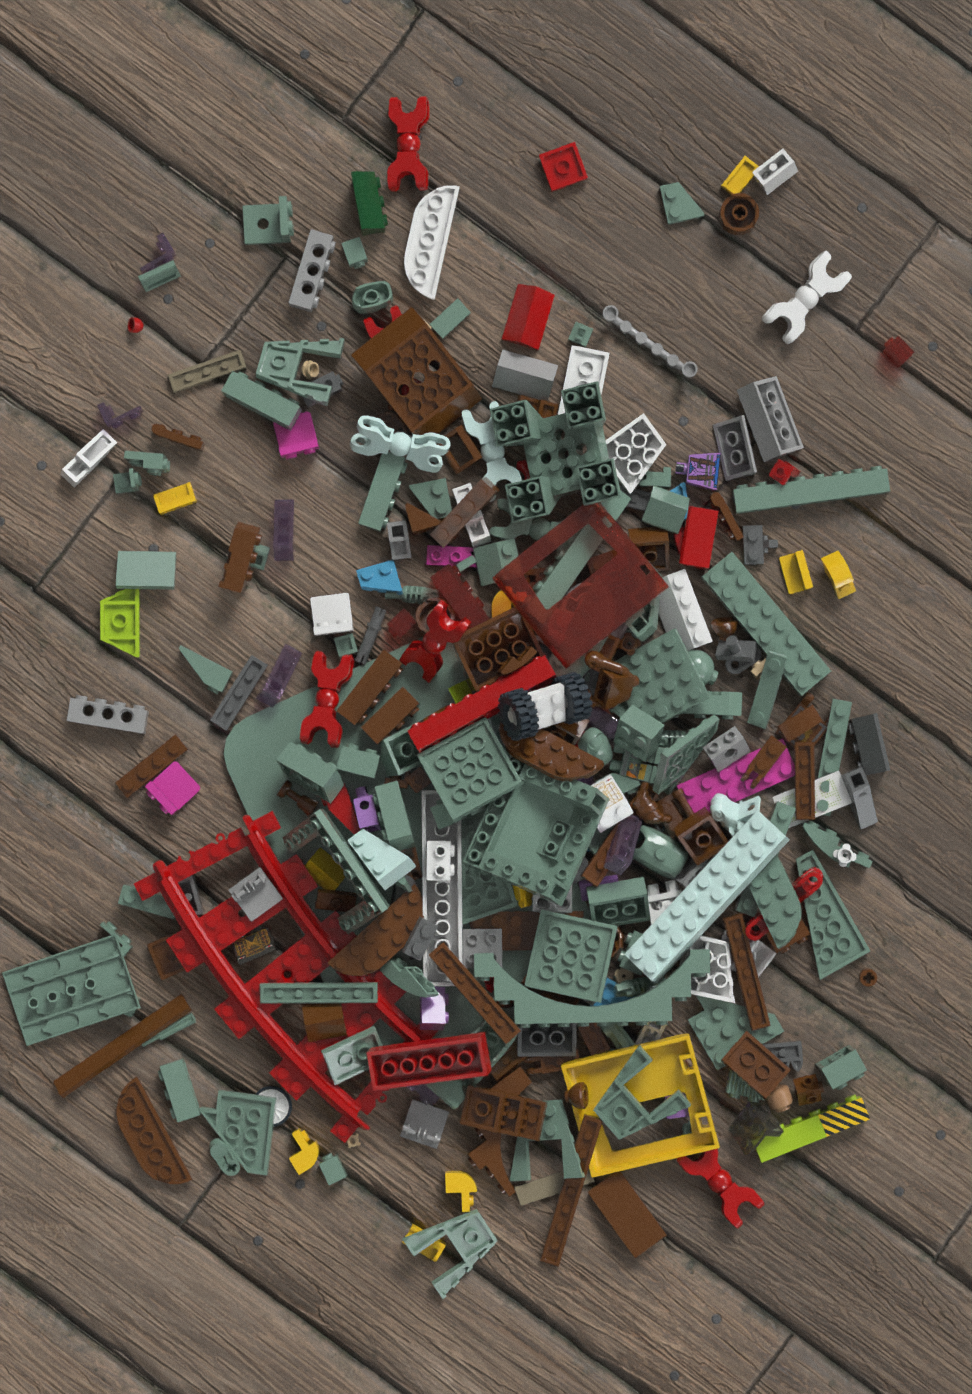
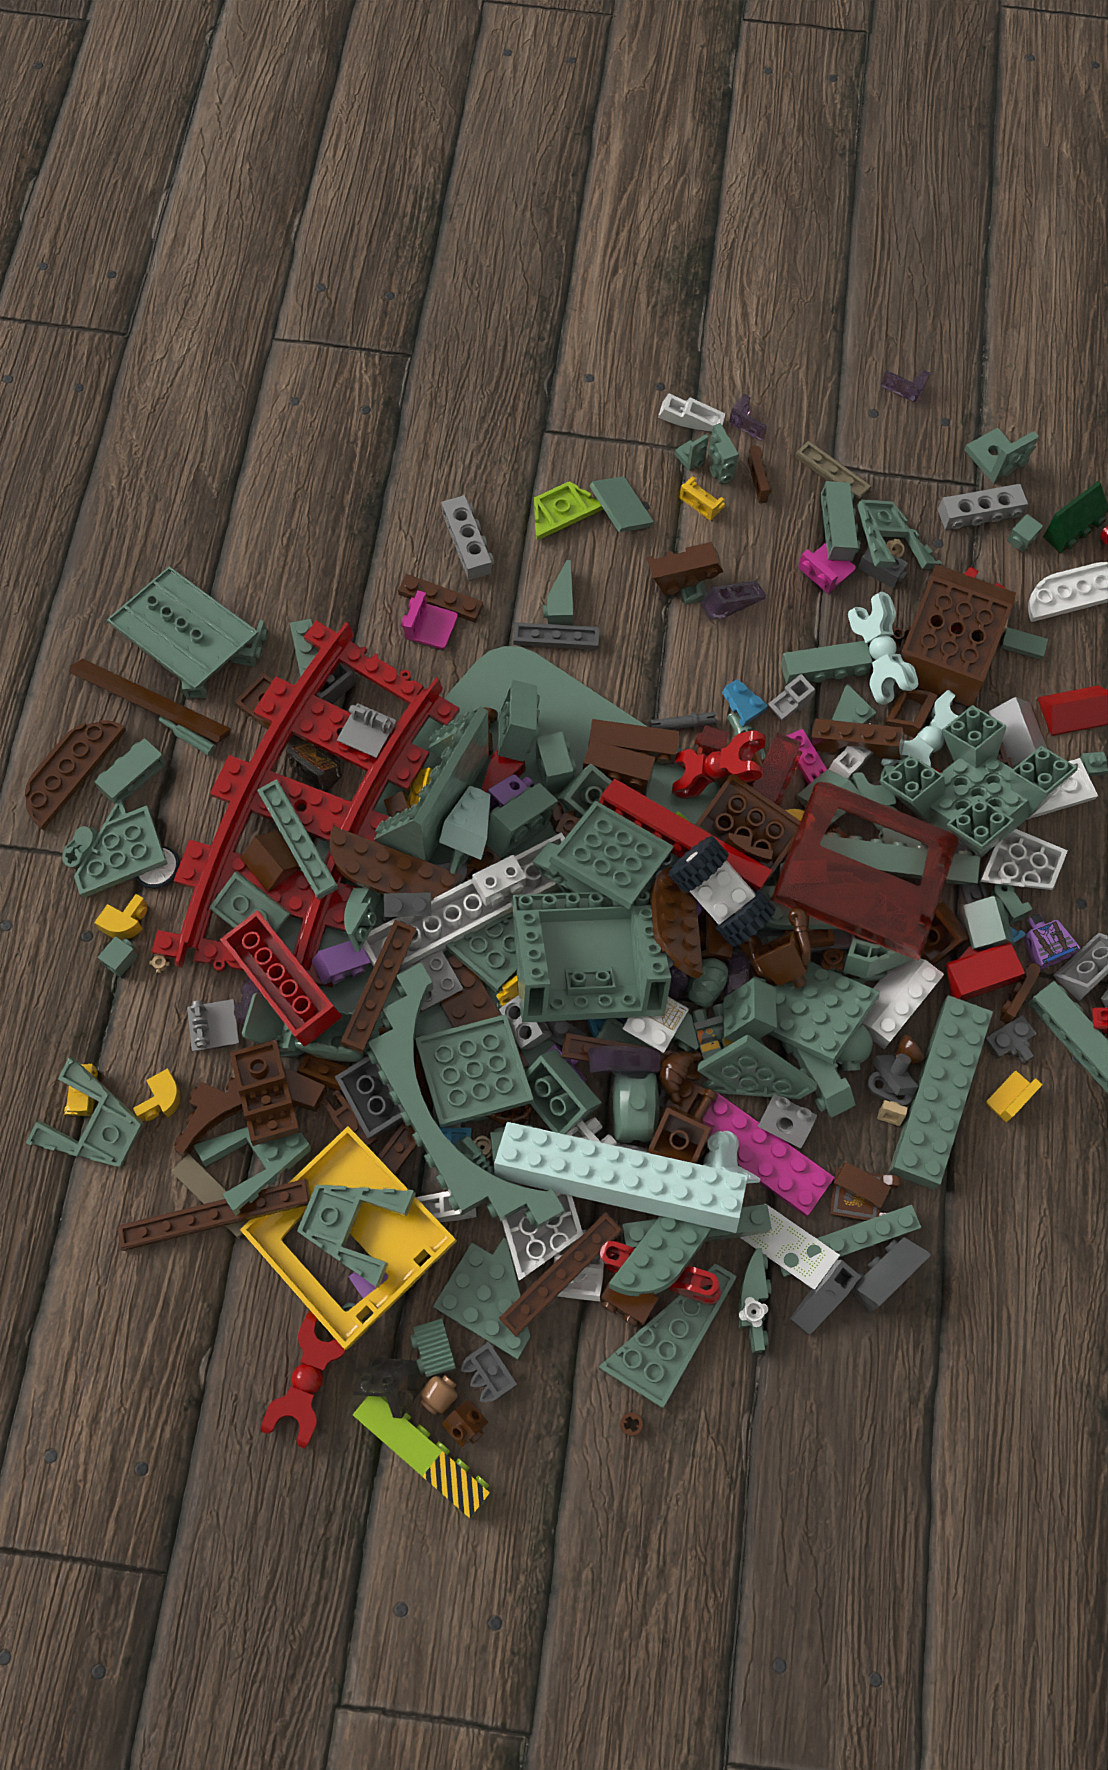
camera: 60 degrees right, 20 degrees down
red hinge [127,317,144,333] -> none
sand green tile [138,261,181,292] -> none
clear purple slope [256,644,302,708] -> none
red piece [300,651,354,748] -> none
white bracket [310,593,354,636] -> none
sand green plate [334,633,358,657] -> none
sand green piece [352,281,393,314] -> none
reddish brown slope [405,503,441,535] -> none
sand green tile [455,556,477,572] -> none
reddish brown brick [565,1082,589,1109] -> none
reddish brown slope [588,1171,667,1258] -> none
sand green piece [599,1022,634,1049] -> none
reddish brown plate [721,1031,791,1099] -> none
reddish brown hinge [740,735,787,789] -> none
sand green plate [747,650,788,729] -> none
reddish brown tile [795,742,815,820] -> none
sand green brick [815,1045,867,1090] -> none
yellow brick [821,551,856,599] -> none

